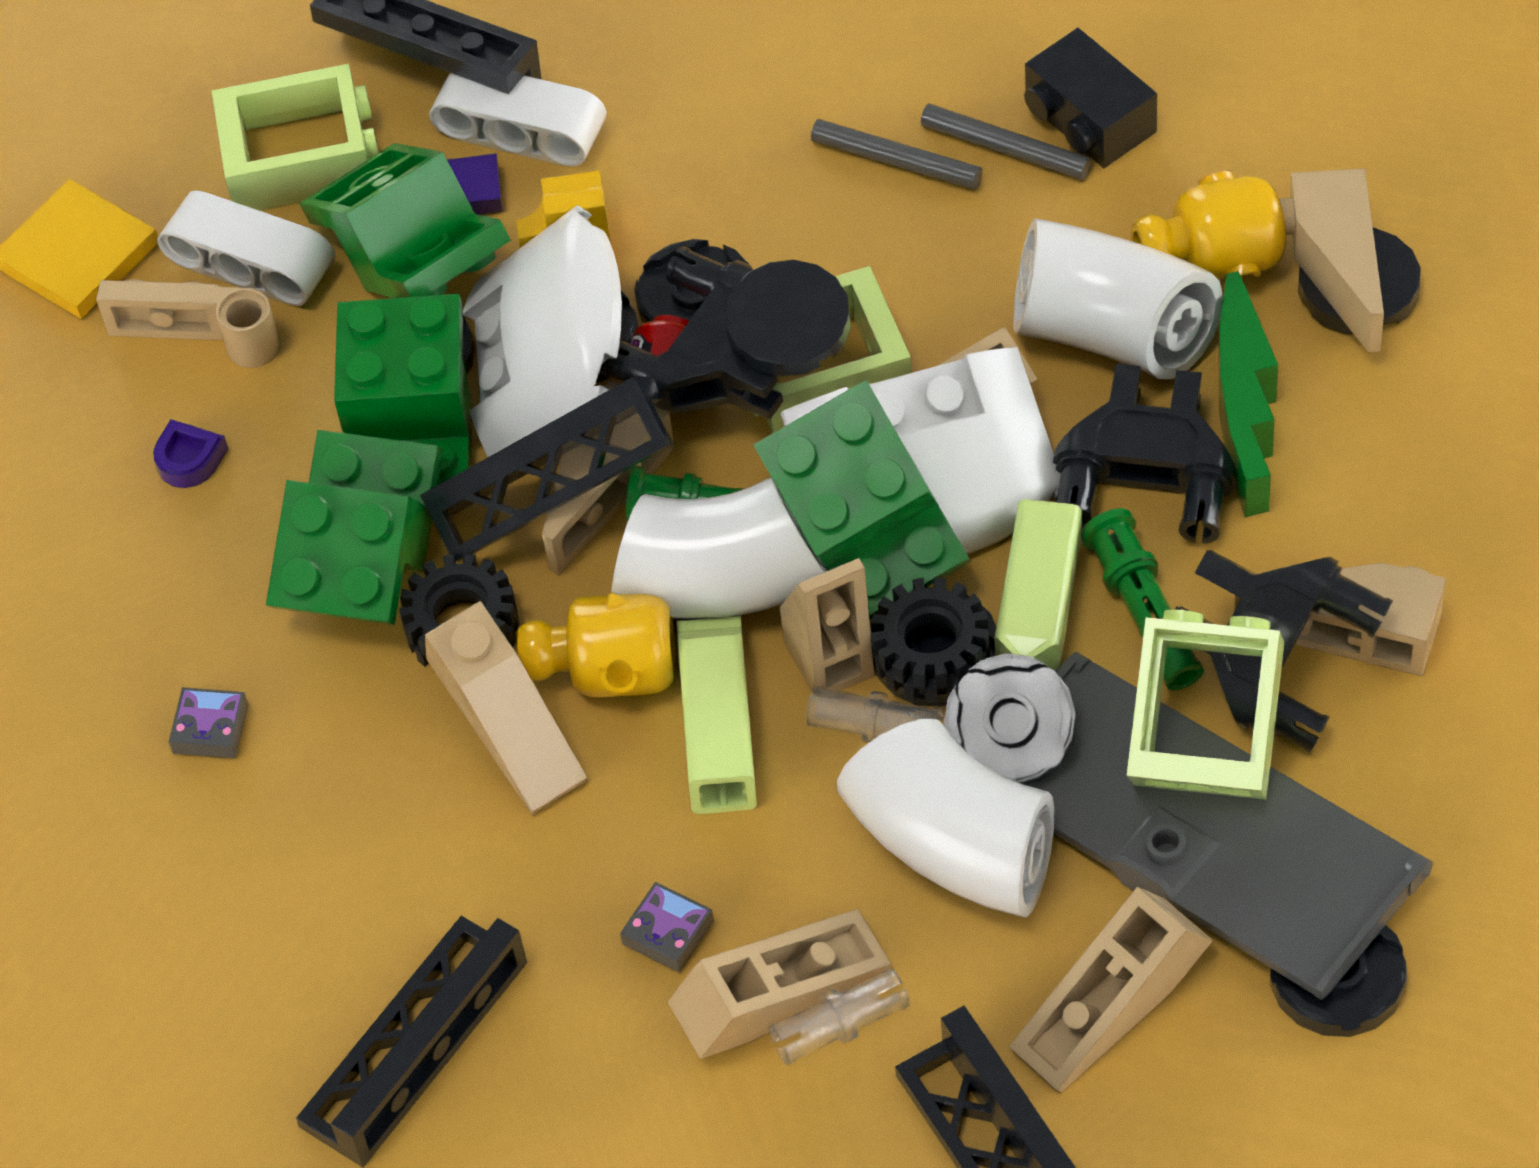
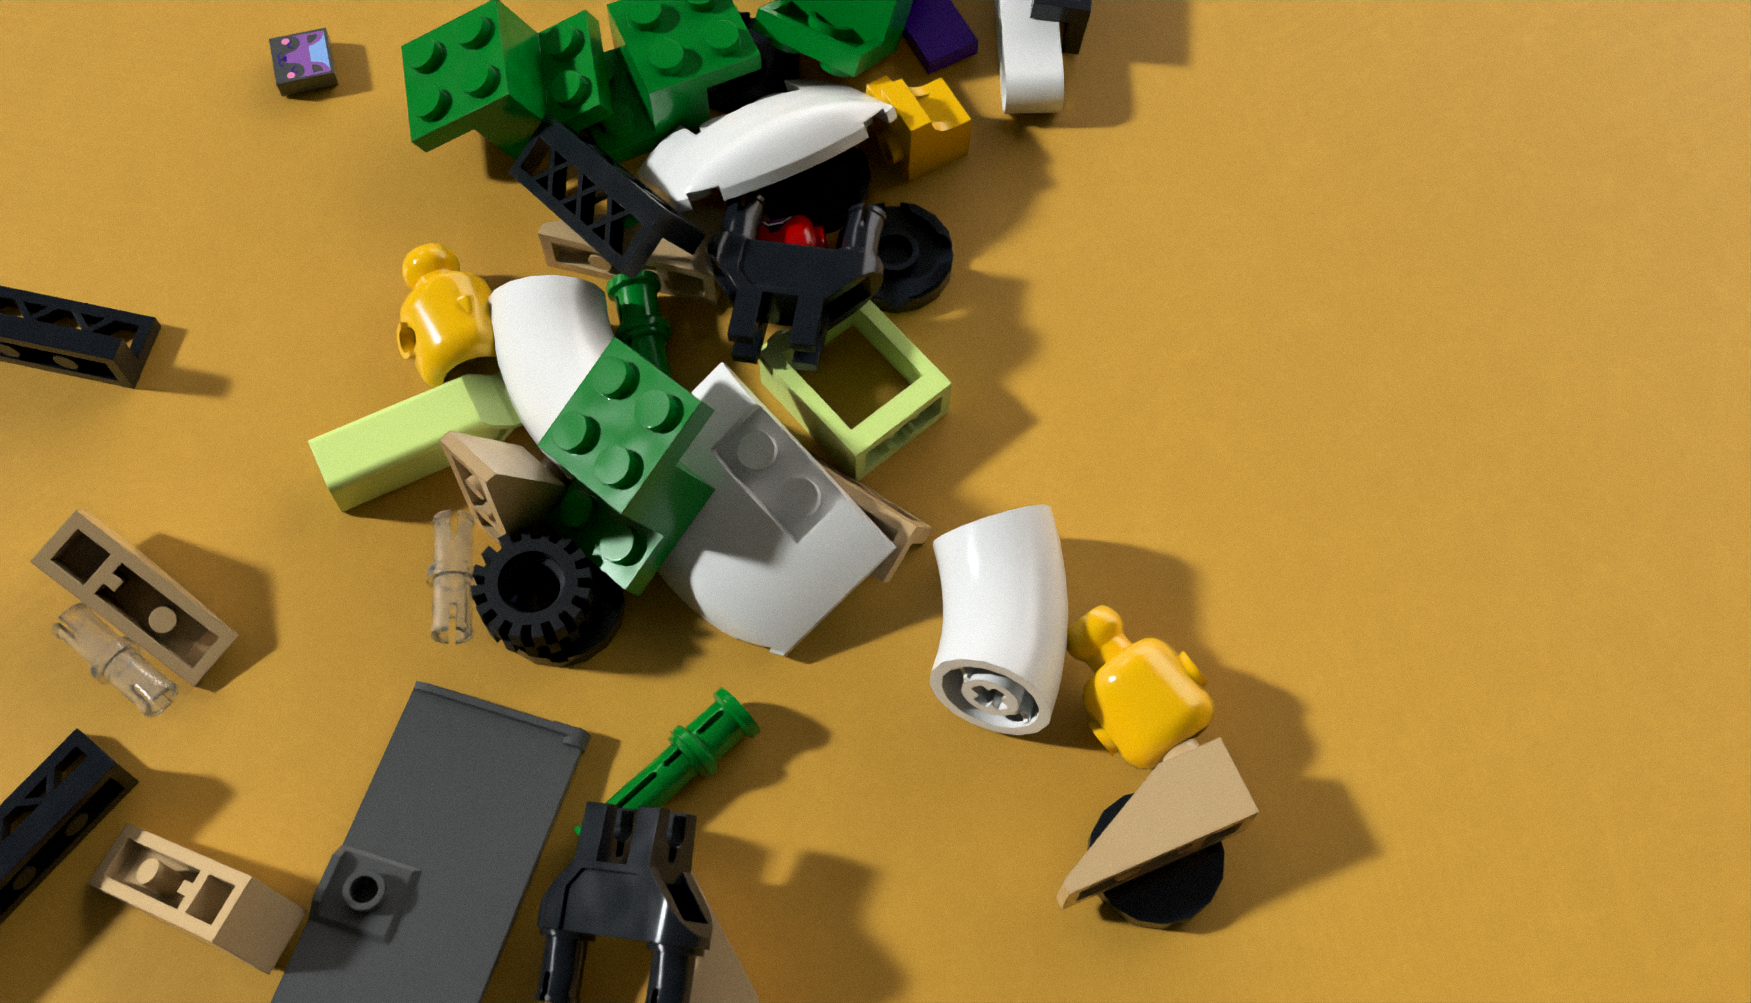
camera: 60 degrees right, 10 degrees up
black tyre [399,553,520,672] -> none
tan slope [425,601,587,815] -> none
dark grey tile [620,882,714,973] -> none
black tile [724,260,851,377] -> none
dark grey bar [811,119,983,190] -> none
white brick [837,719,1055,918] -> none
dark grey bar [921,103,1091,180] -> none
tile [944,653,1078,785] -> none
yellowish green piece [994,499,1082,672] -> none
black brick [1024,27,1157,169] -> none
black connector [1052,364,1237,544] -> none
yellowish green window [1127,610,1284,800] -> none
green slope [1218,271,1278,517] -> none

